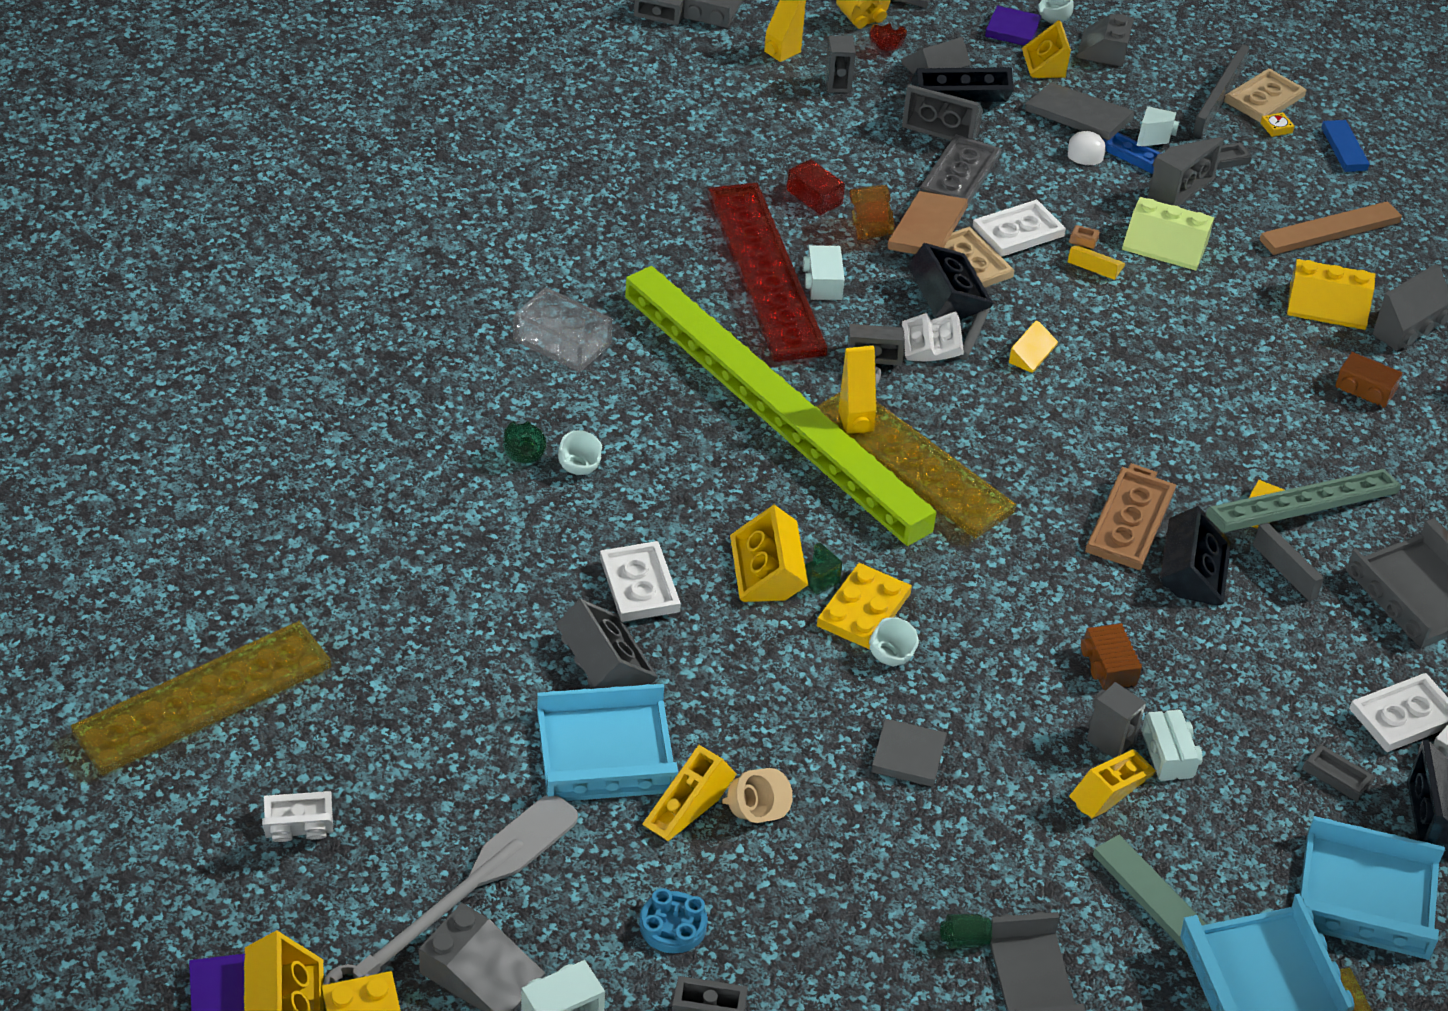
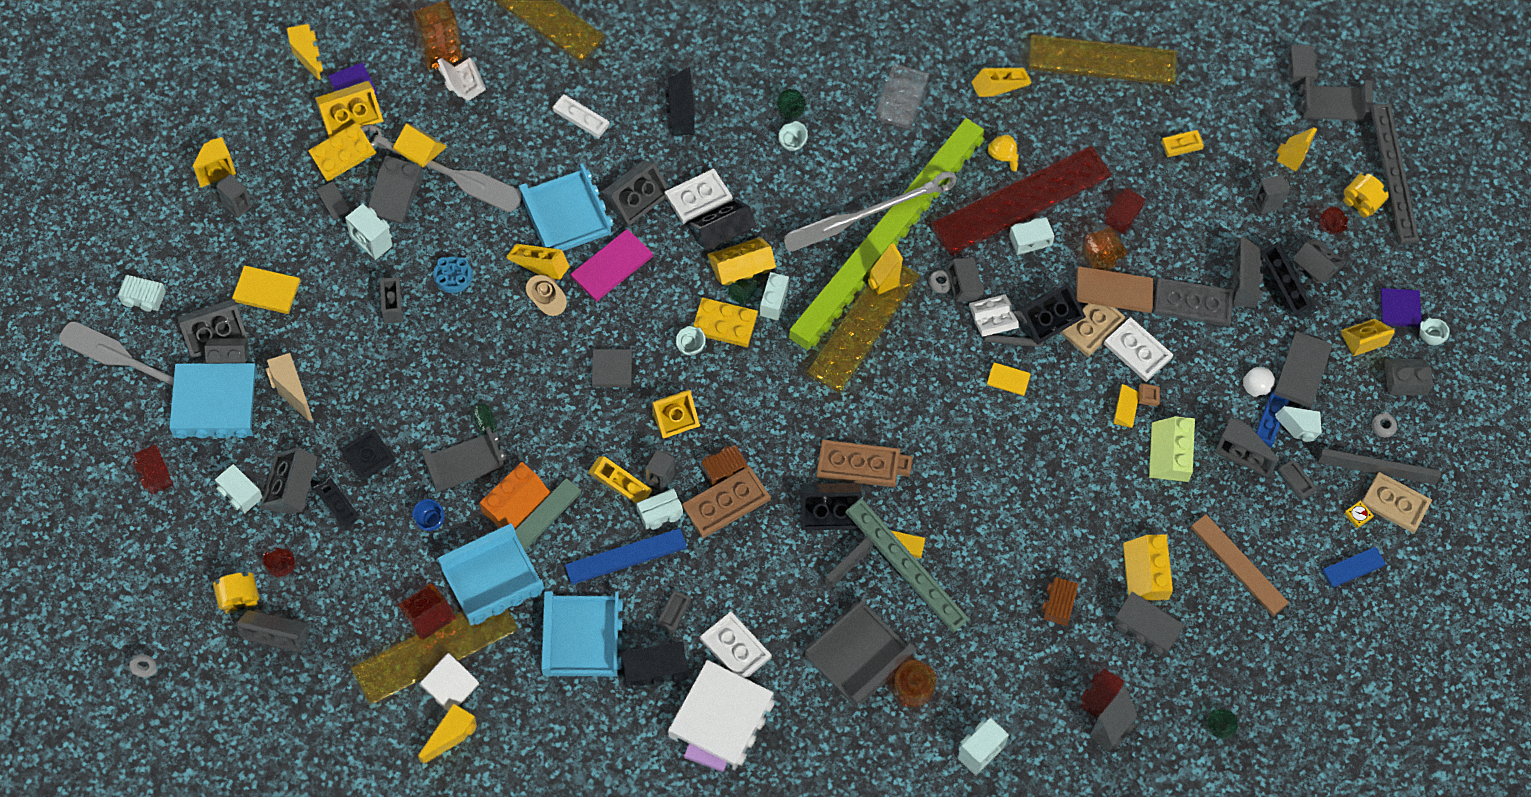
camera: 75 degrees right, 20 degrees up
none -> yellow slope [393,124,447,168]
none -> clear orange brick [413,0,462,71]
none -> orange slope [480,462,551,530]
none -> white plate [553,95,609,138]
none -> blue tile [565,528,687,585]
none -> dark pink tile [570,229,653,302]
none -> yellow slope [652,390,700,439]
none -> black slope [665,67,695,136]
none -> medium nougat plate [682,466,771,539]
none -> black slope [687,199,757,250]
none -> light aqua brick [760,272,789,320]
none -> light grey piece [784,172,957,251]
none -> yellow slope [971,68,1032,97]
none -> yellow hat [988,135,1019,172]
none -> clear yellow plate [1028,35,1177,85]
none -> yellow plate [1161,130,1204,157]
none -> light grey piece [1371,412,1397,438]

